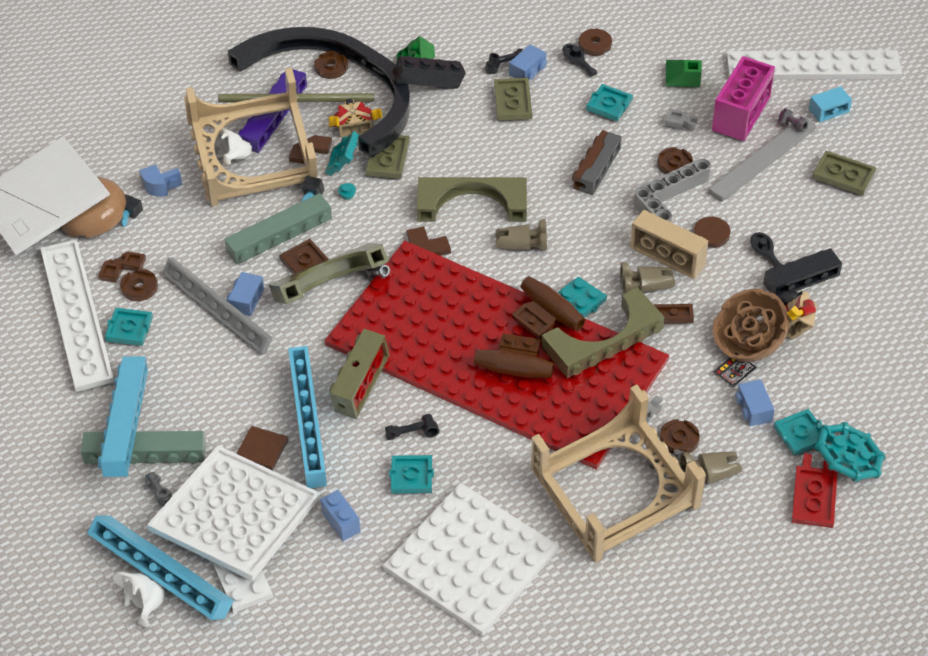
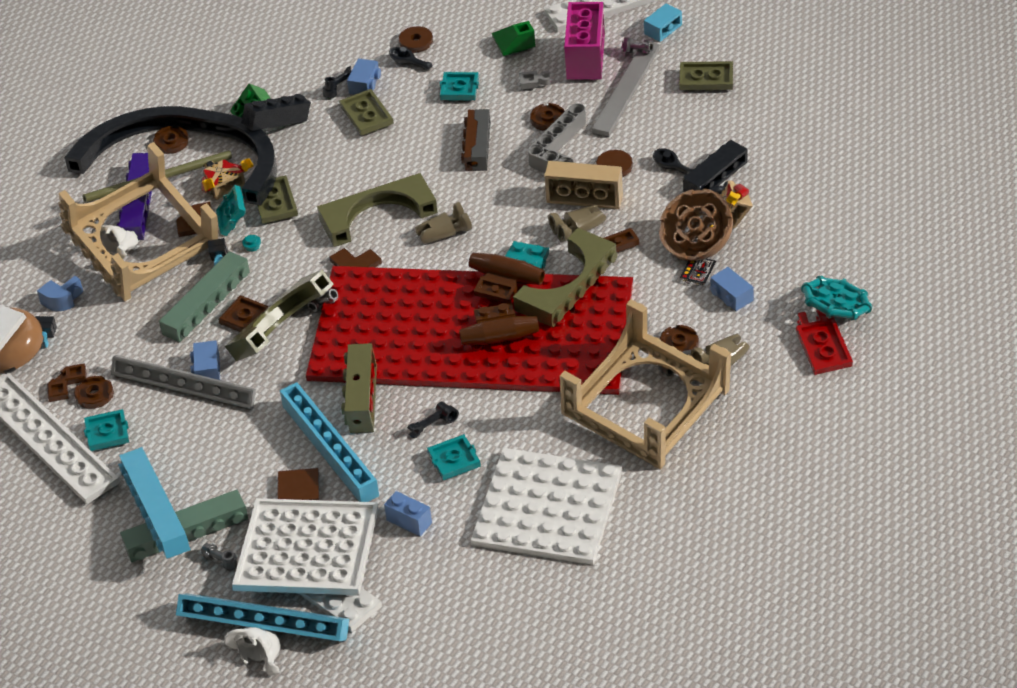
camera: 20 degrees left, 5 degrees down
teal plate [773,408,828,456] -> none

